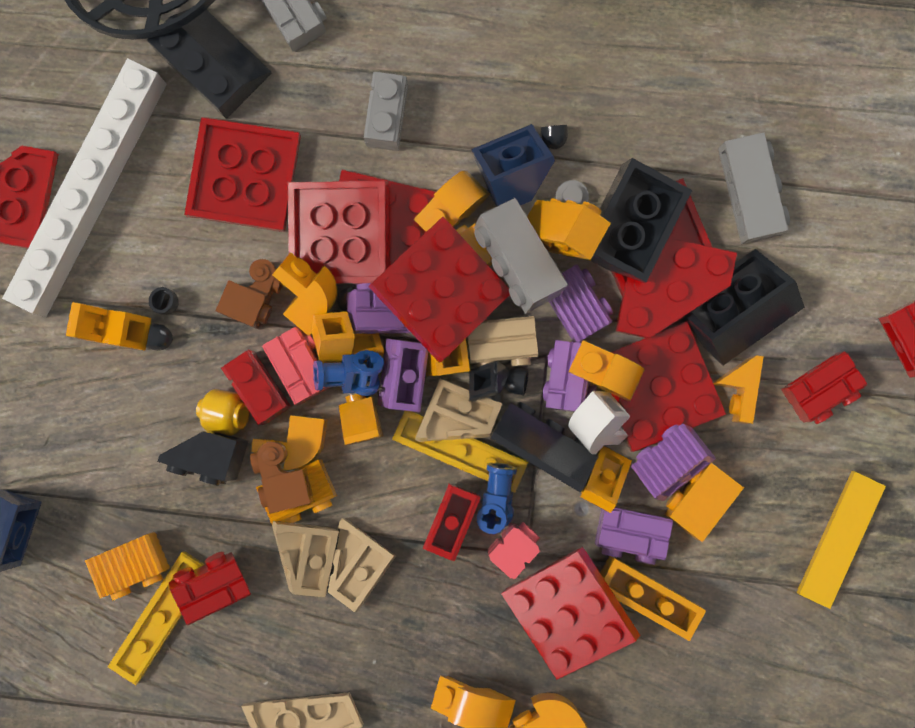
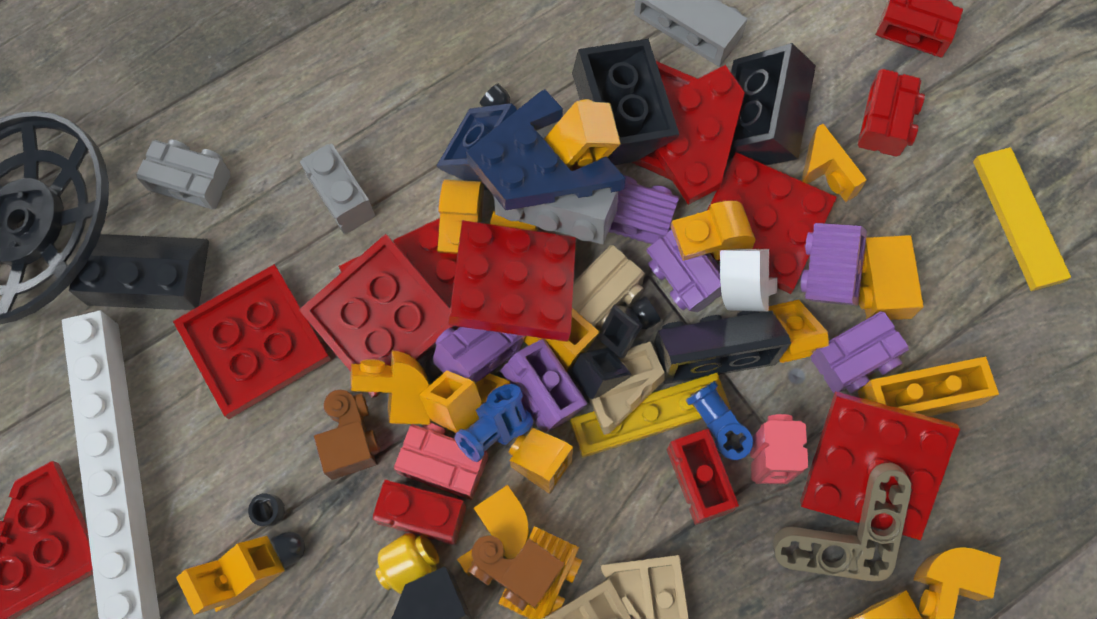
camera: 45 degrees left, 15 degrees down
none -> dark blue wing [466,89,626,211]
none -> black slope [571,347,631,399]
none -> dark tan beam [773,463,911,581]

